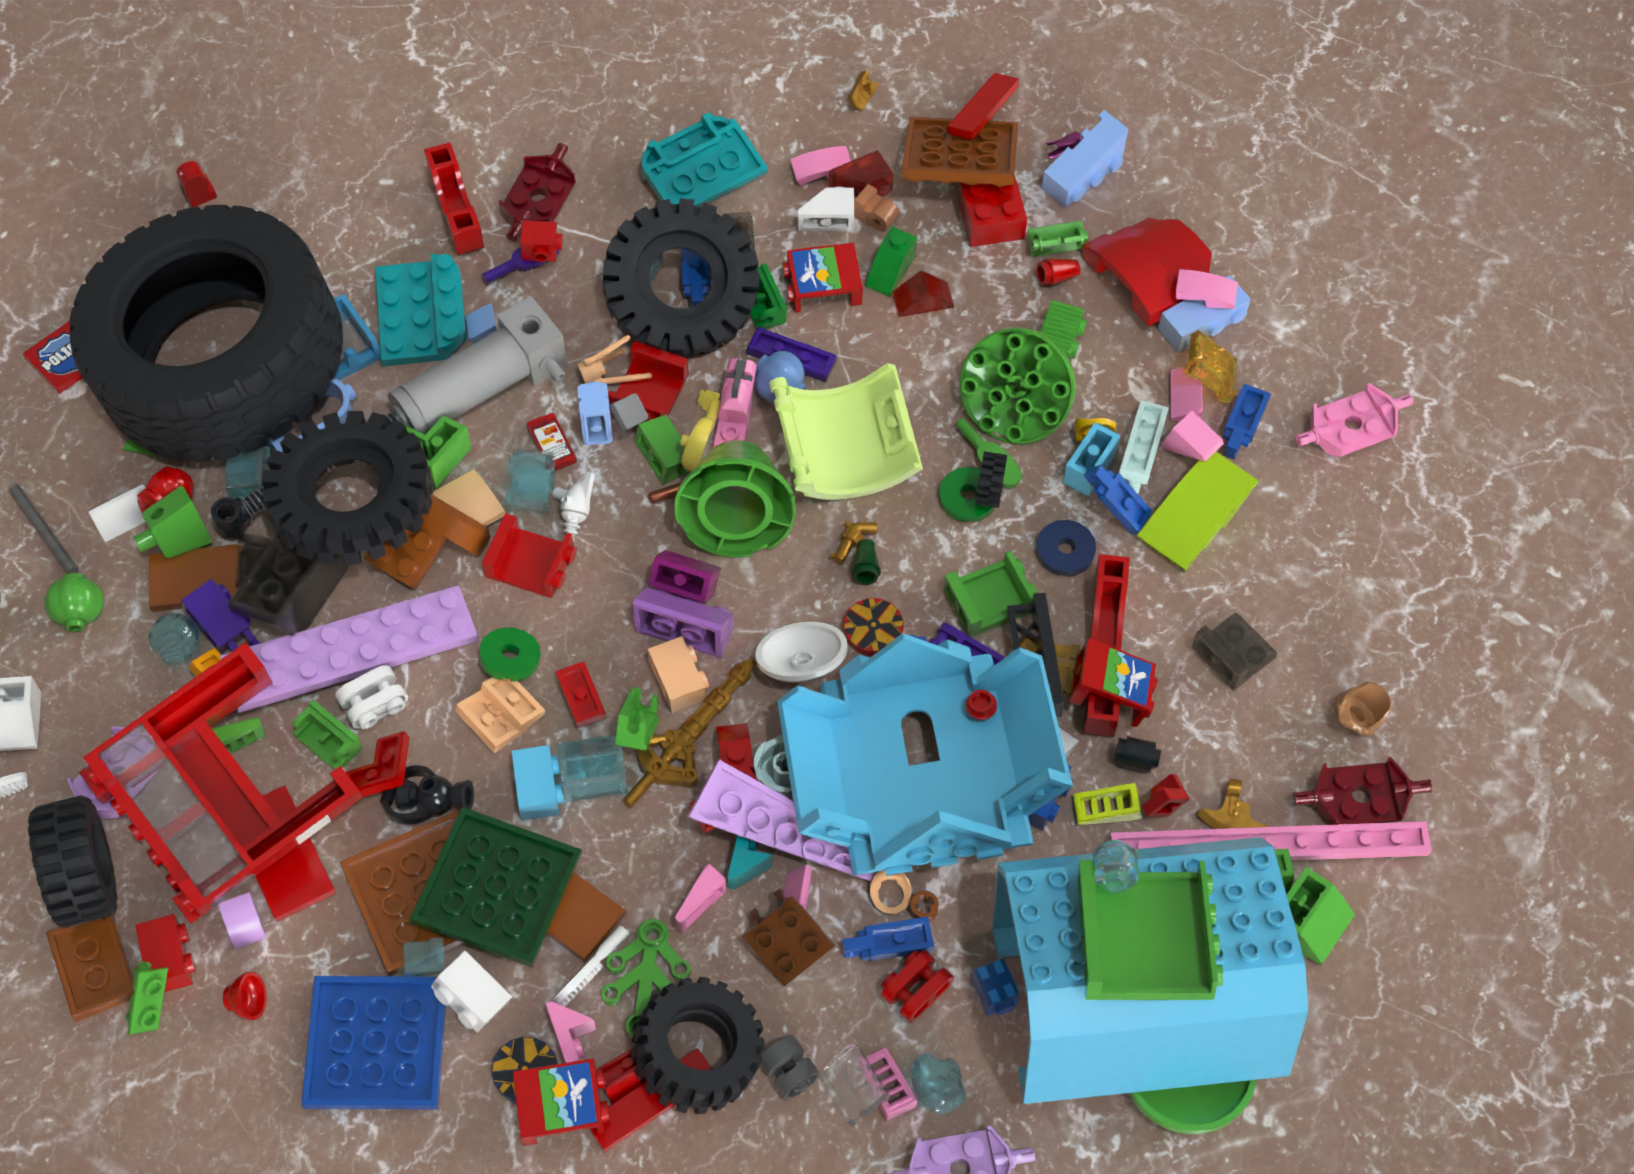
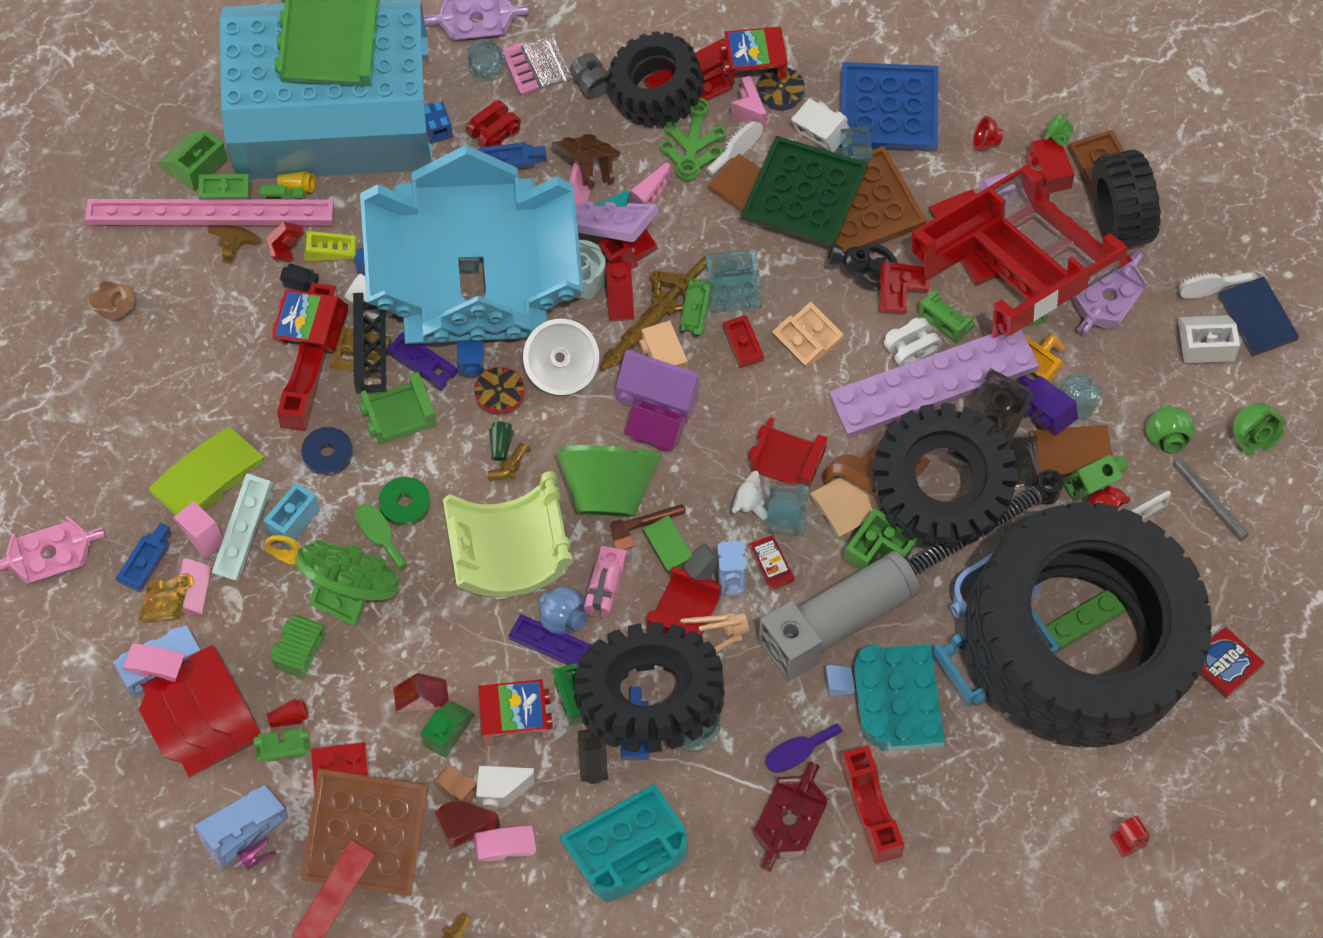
camera: 175 degrees left, 0 degrees up
green tile [479,627,541,681] -> none
medium azure brick [512,745,564,821] -> none
red brick [520,220,563,262] -> none
light yellow piece [680,390,720,471] -> none
red plate [965,690,997,721] -> none
black tyre [975,451,1007,508] -> none
blue hinge [1084,465,1152,535] -> none
clear light blue head [1093,840,1139,893] -> none
clear smoke bracket [1191,613,1277,691] -> none
dark red plate [1293,757,1433,825] -> none

